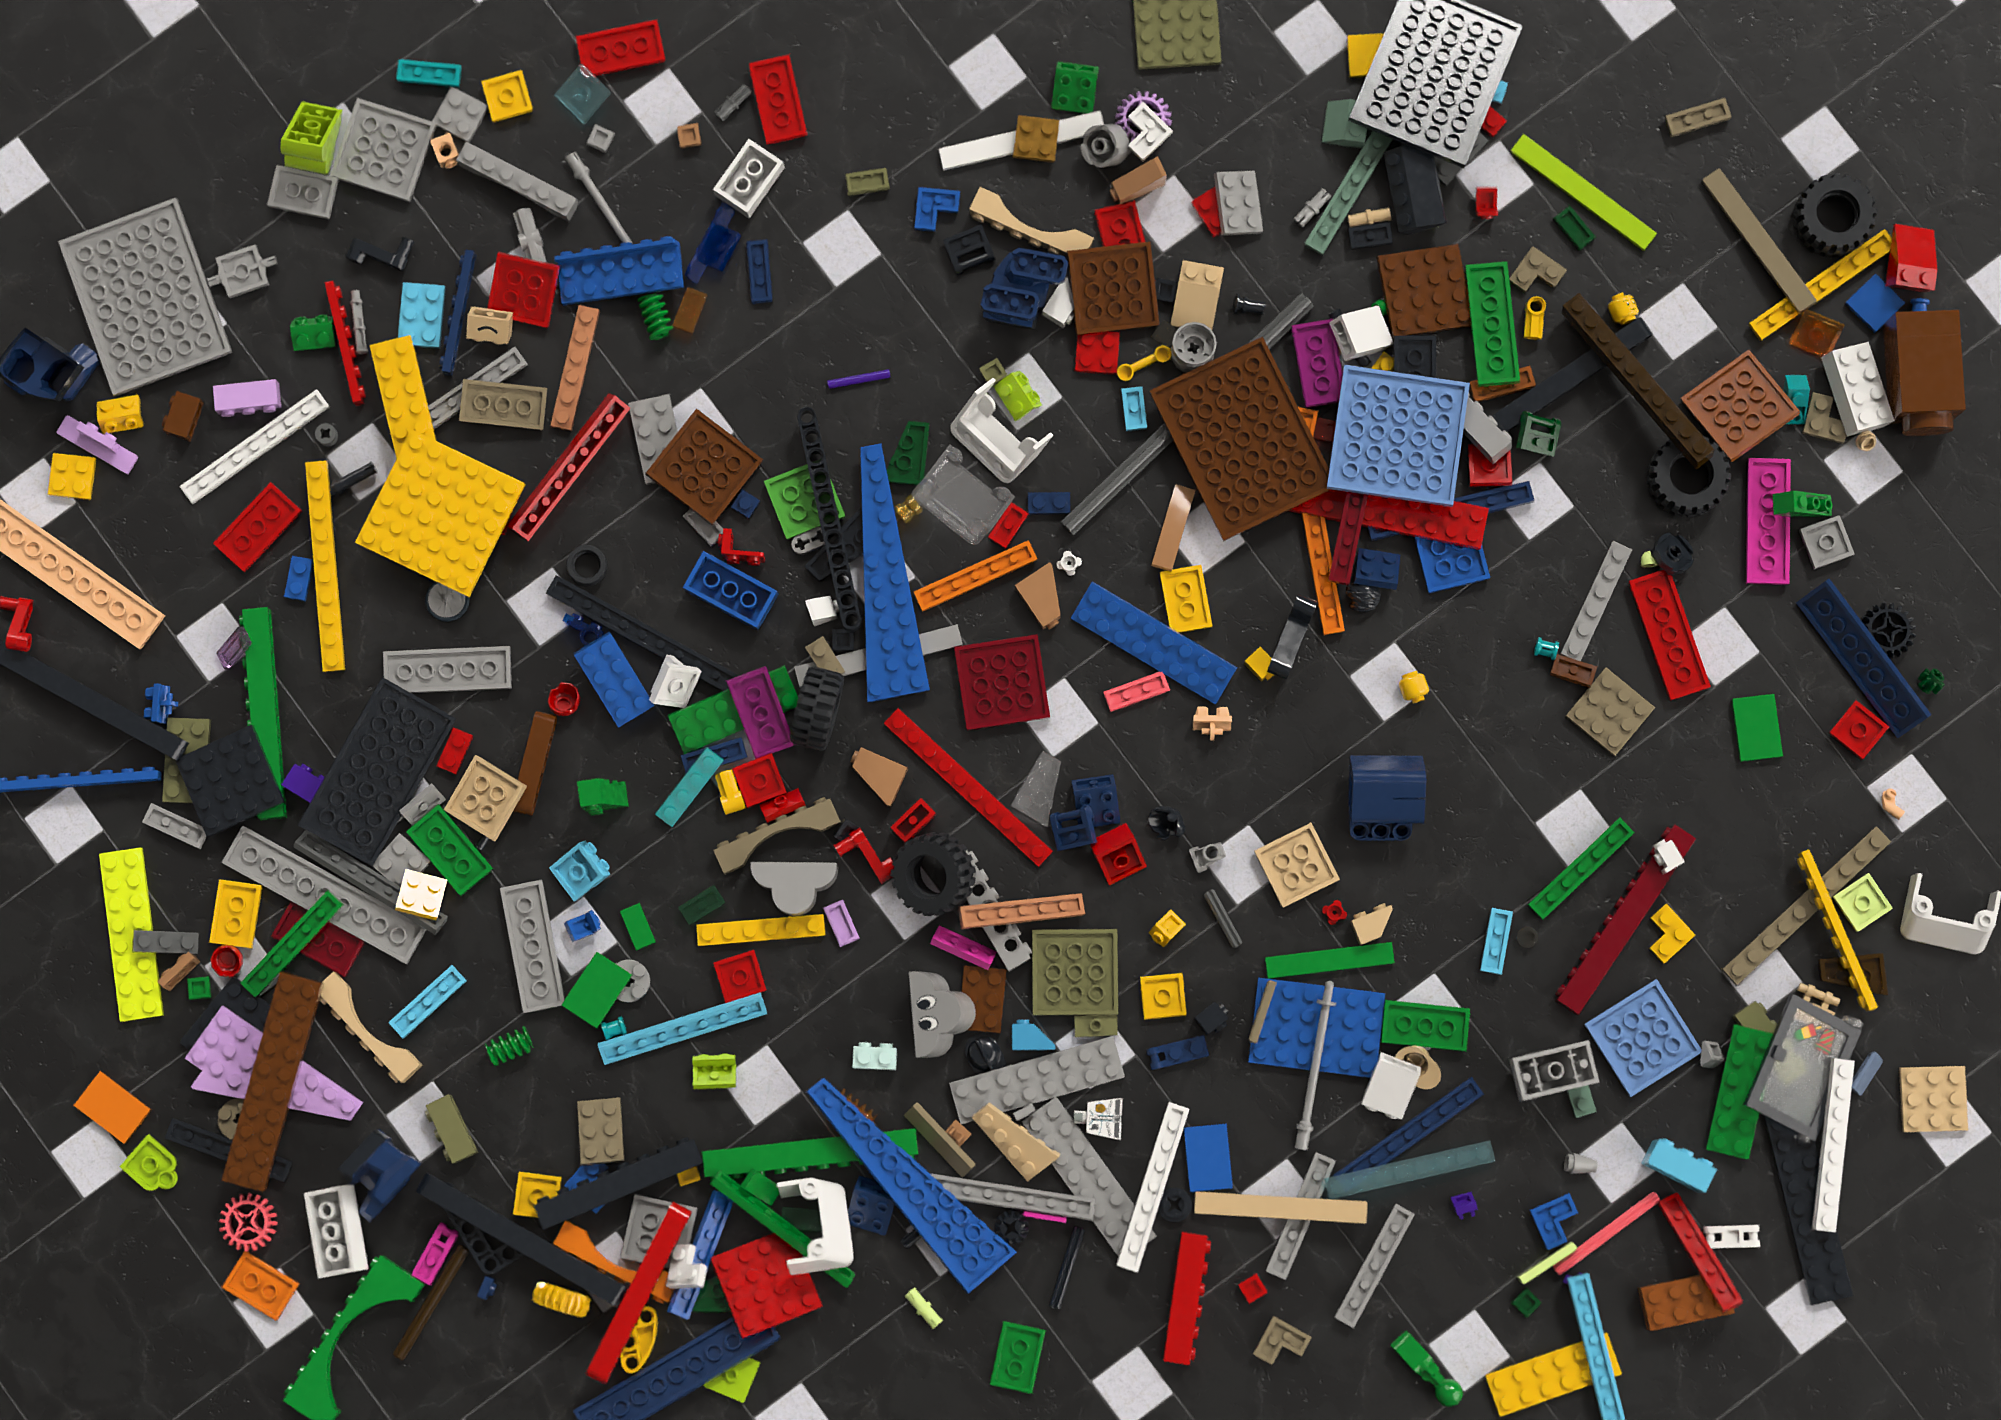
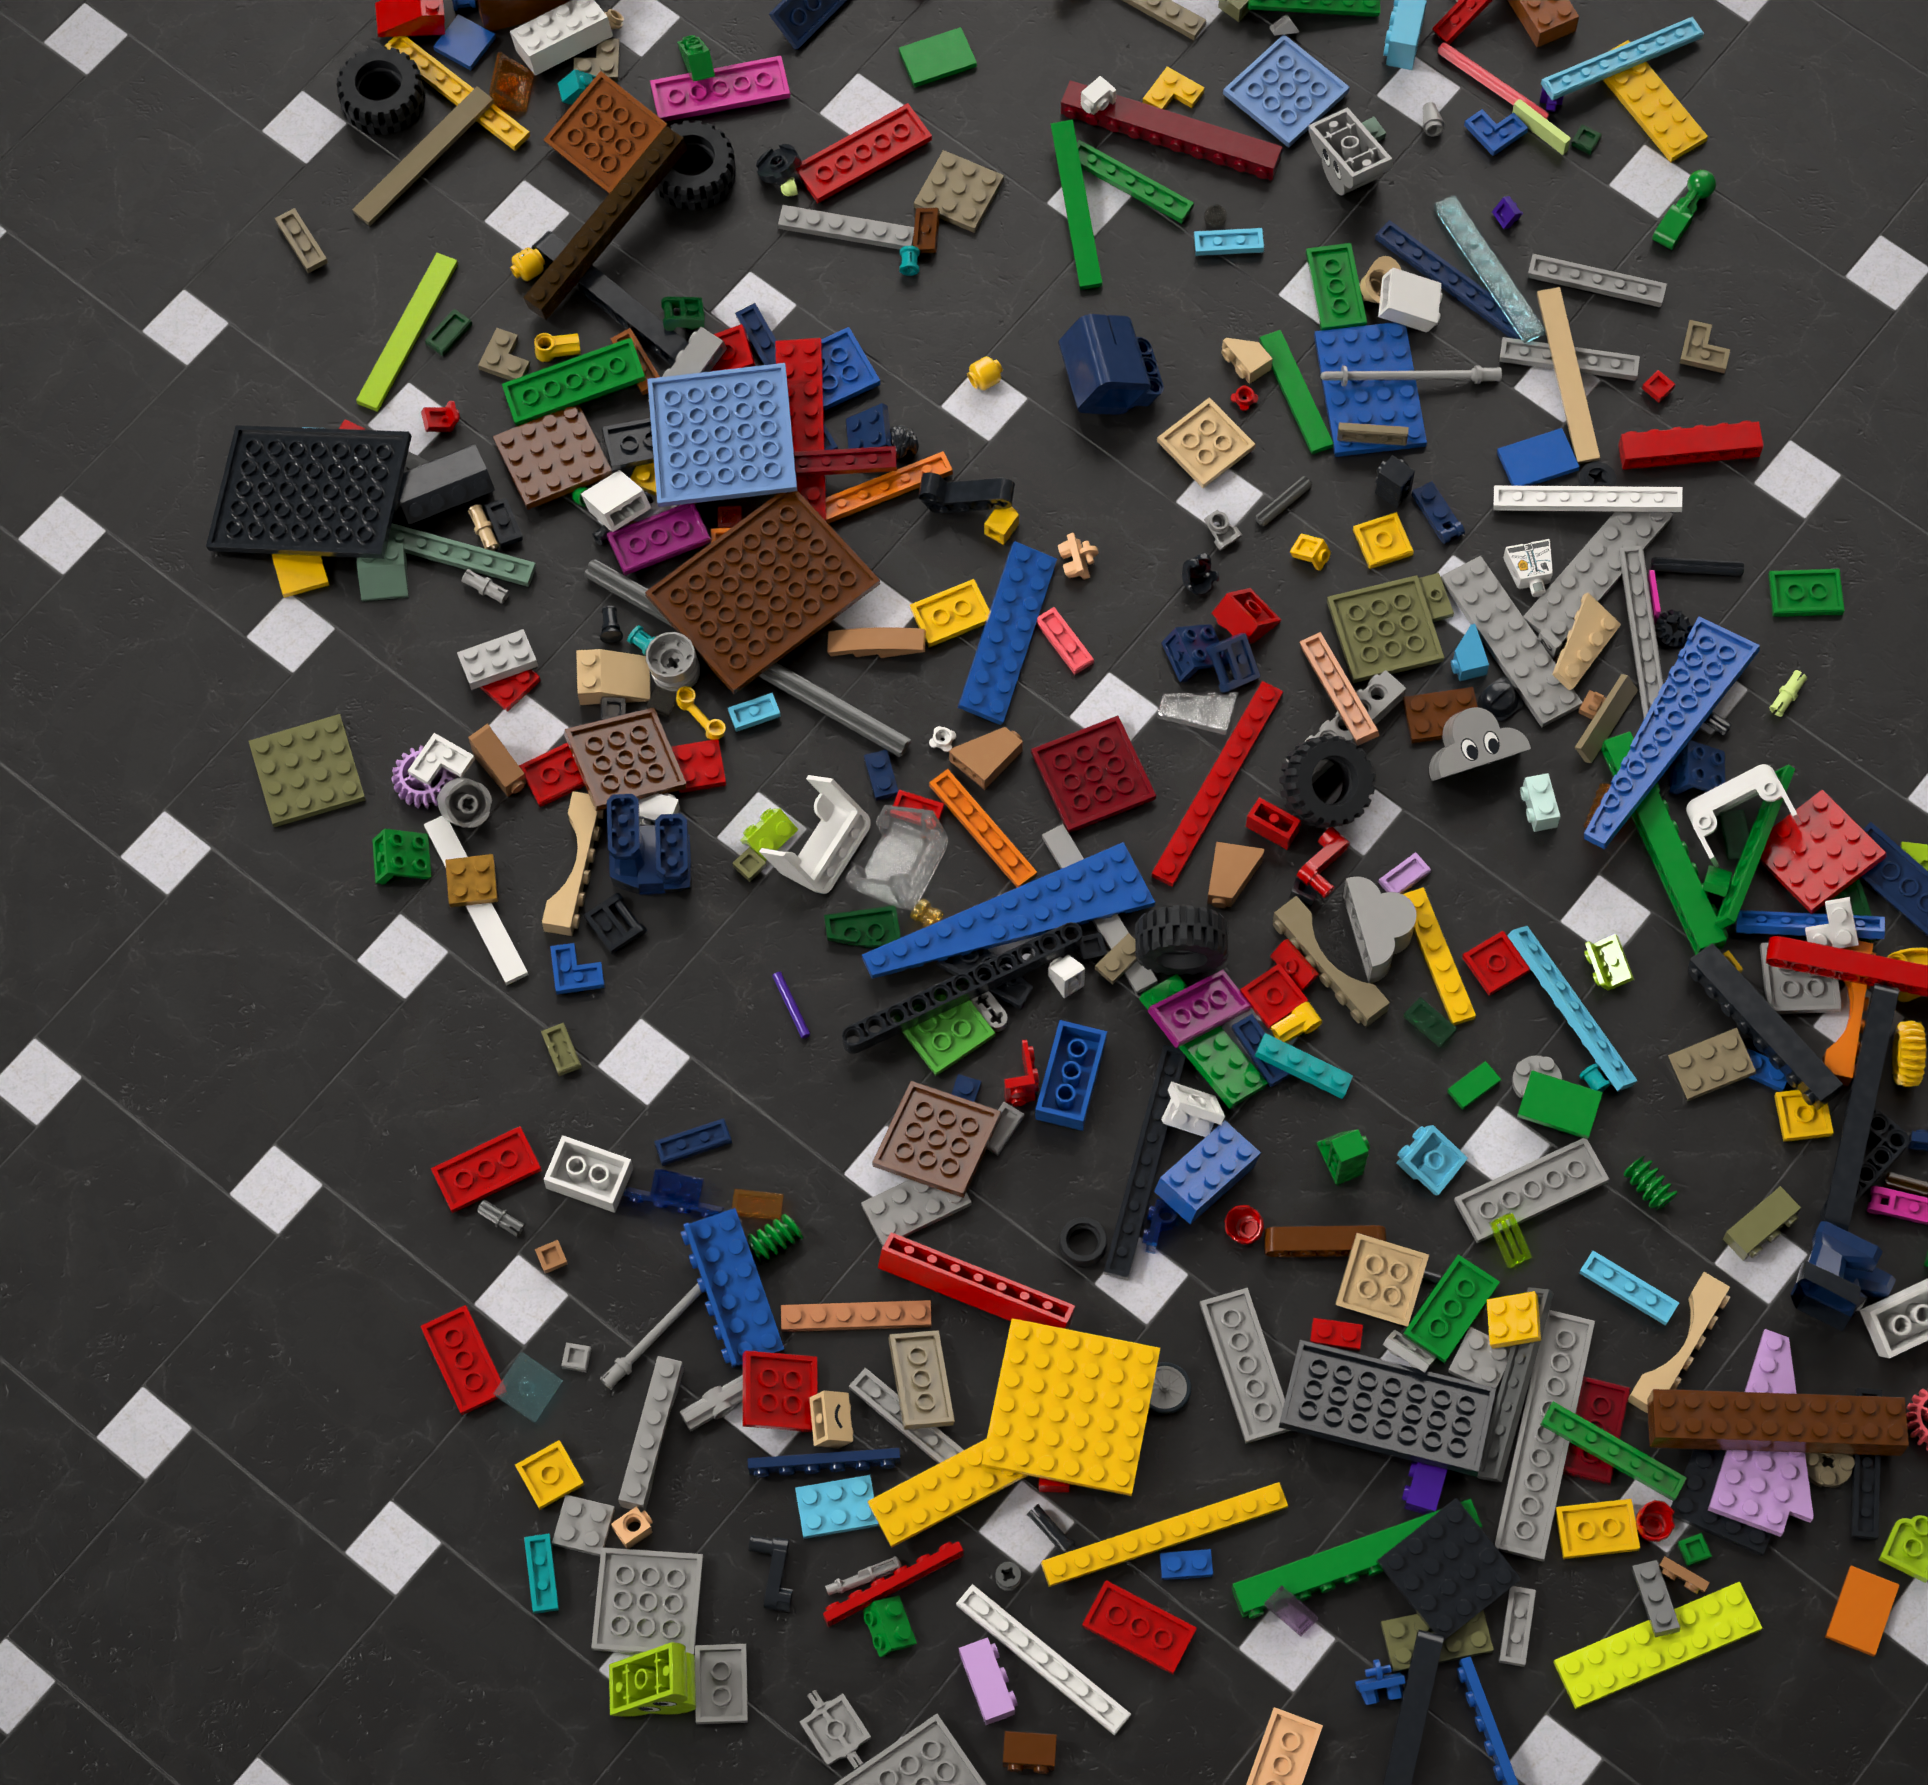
camera: 105 degrees left, 15 degrees down
blue bracket [564,910,601,942] -> none
dark pink plate [930,925,997,970] -> none
light grey plate [1799,515,1854,569] -> none
none -> teal bush [627,625,655,656]
none -> green tile [1050,120,1103,290]
none -> clear neon green tile [1488,1212,1532,1268]

